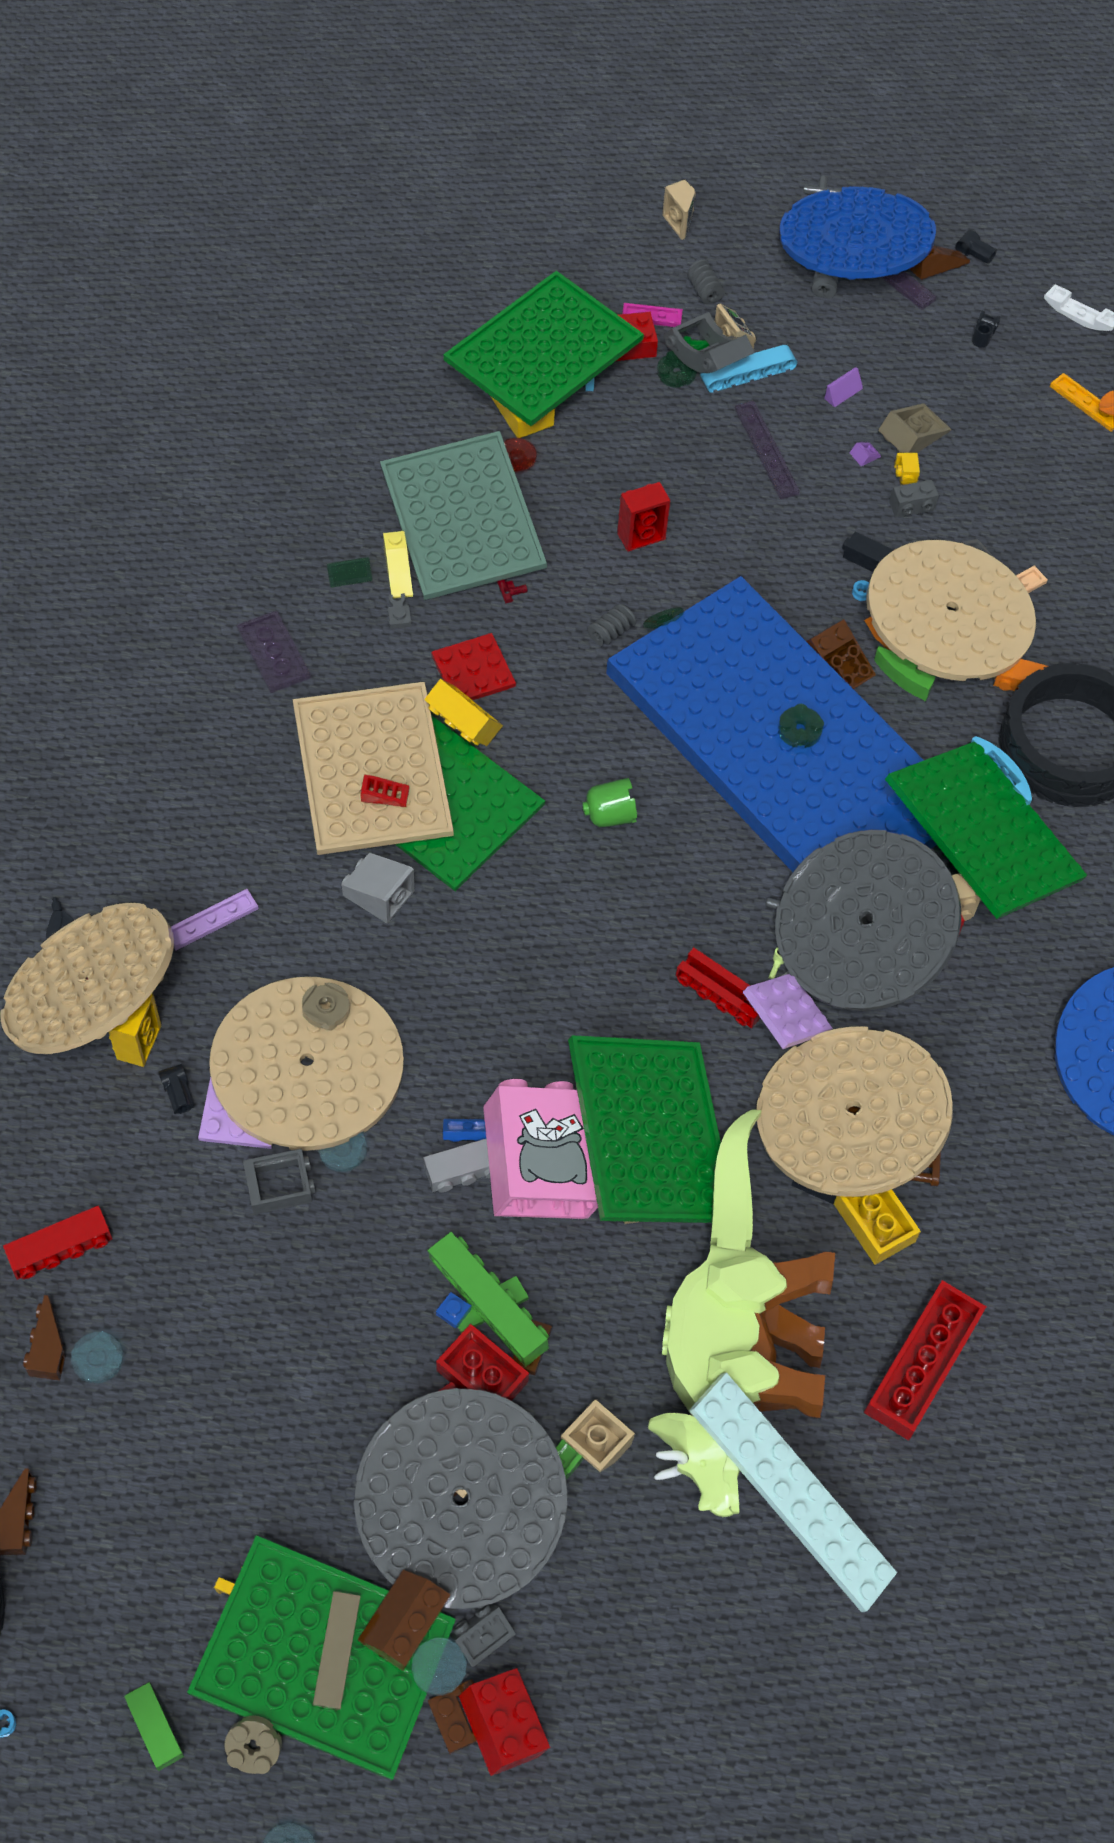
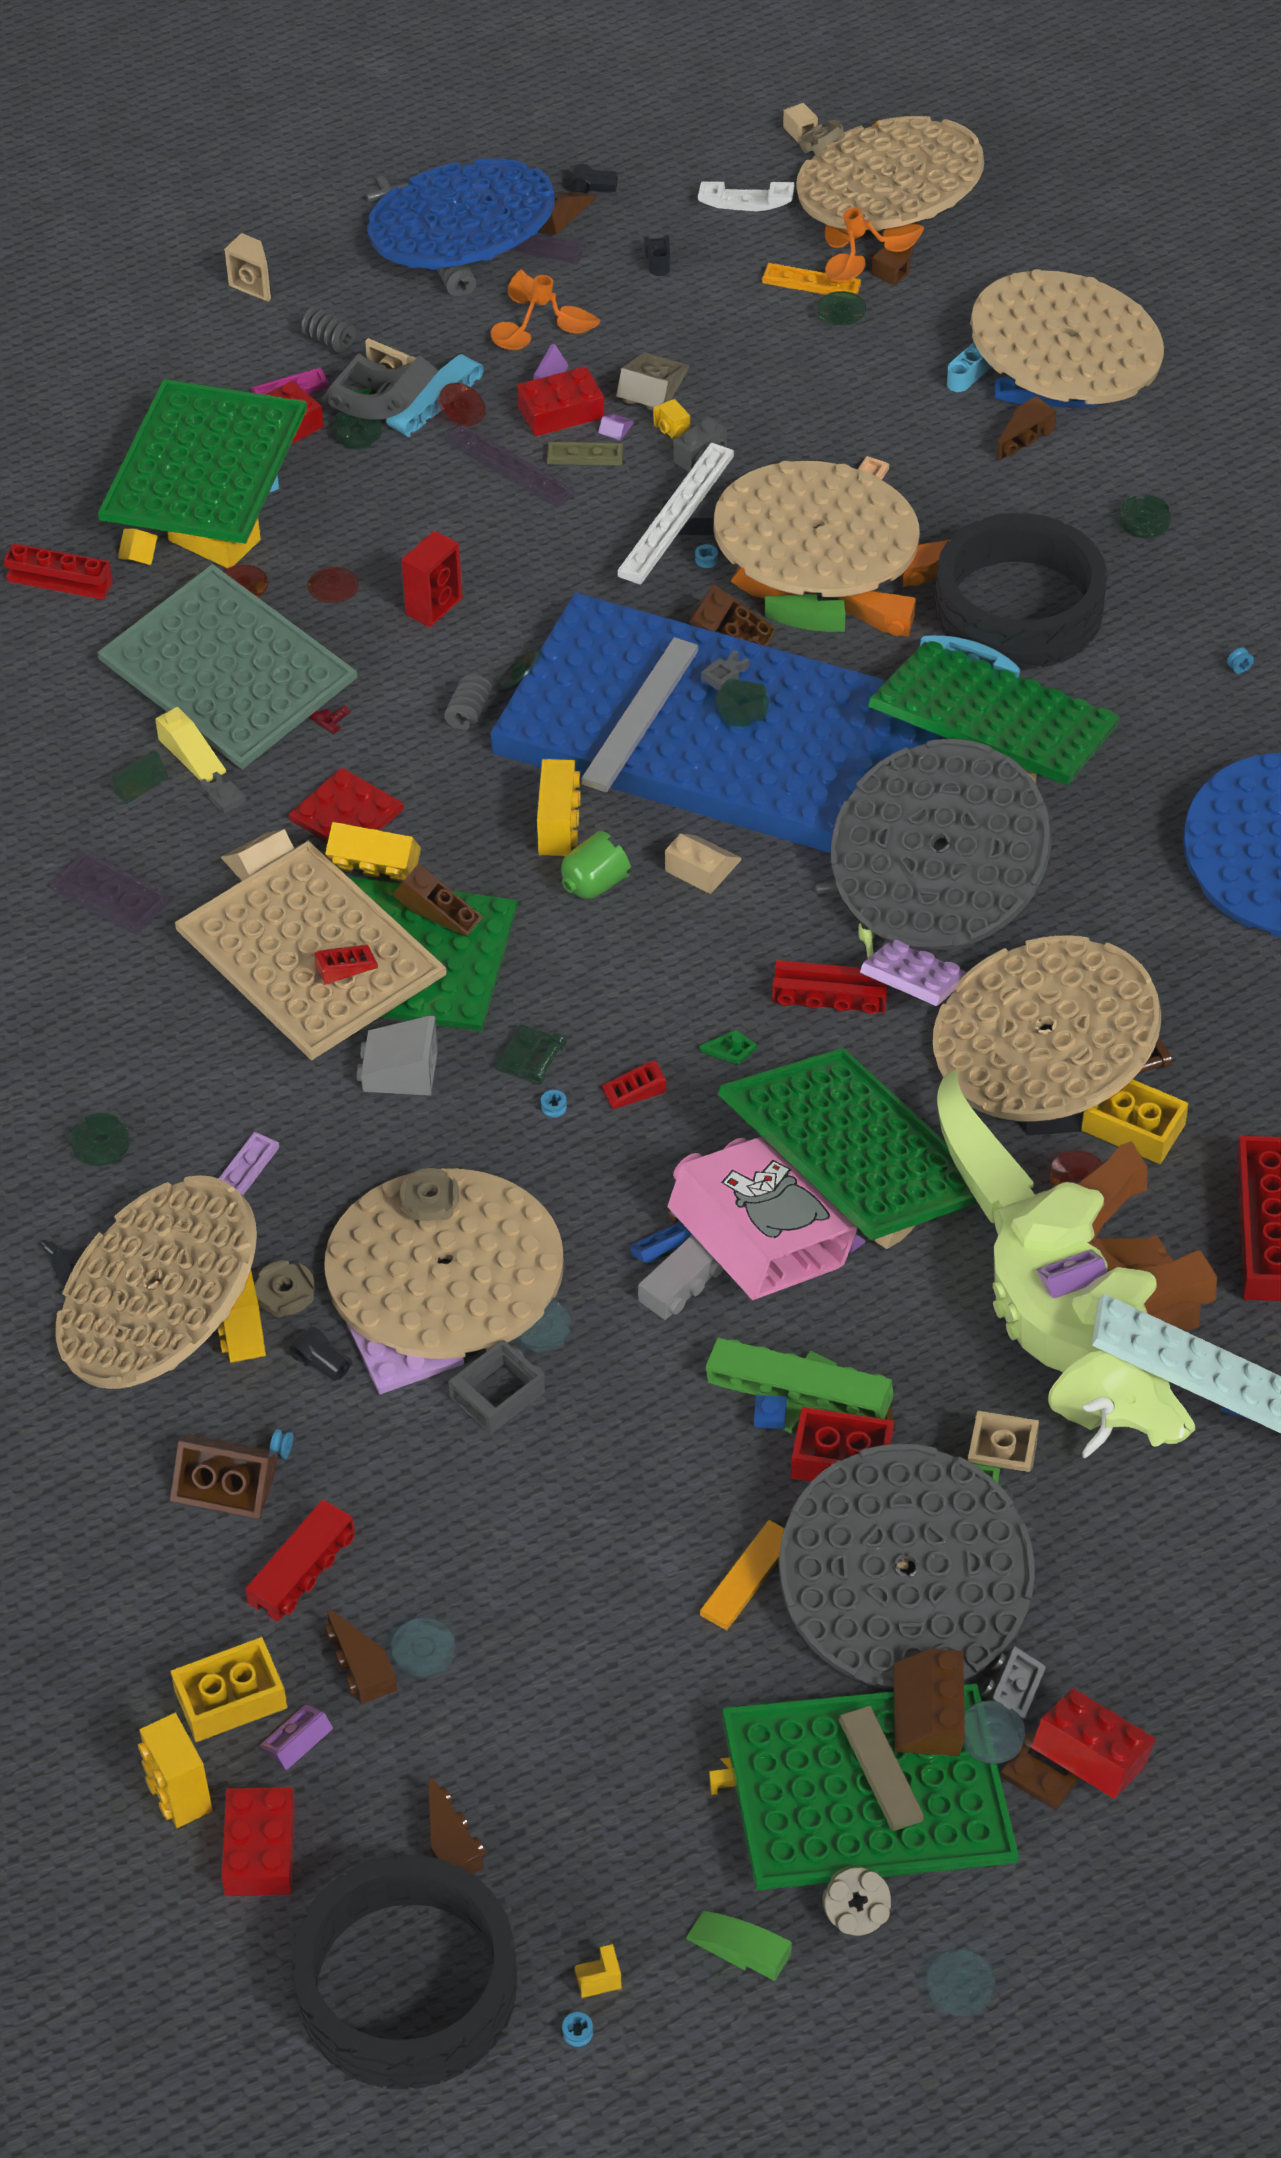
camera: 25 degrees left, 10 degrees down
none -> red brick [4,543,113,600]
none -> clear green plate [71,1113,130,1166]
none -> yellow panel [118,529,158,565]
none -> reddish brown slope [170,1434,278,1519]
none -> tan slope [221,829,294,881]
none -> dark tan plate [255,1260,315,1317]
none -> dark azure bush [270,1429,294,1460]
none -> clear red dish [308,566,359,603]
none -> reddish brown slope [392,863,483,937]
none -> clear red dish [439,383,485,426]
none -> orange plant [490,269,601,350]
none -> clear green plate [496,1024,567,1085]
none -> red brick [517,366,604,437]
none -> yellow brick [537,759,581,856]
none -> dark azure bush [541,1090,567,1117]
none -> olive tile [547,442,623,465]
none -> yellow panel [575,1944,622,1998]
none -> light grey tile [582,637,698,793]
none -> red slope [602,1060,666,1110]
none -> white tile [618,443,734,585]
none -> tan slope [665,833,741,894]
none -> green piece [700,1030,757,1065]
none -> light orange tile [700,1520,785,1631]
none -> dark grey plate [701,650,750,692]
none -> clear green dish [818,291,866,325]
none -> orange slope [838,591,916,637]
none -> medium lavender slope [1037,1249,1107,1298]
none -> clear red dish [1050,1150,1104,1187]

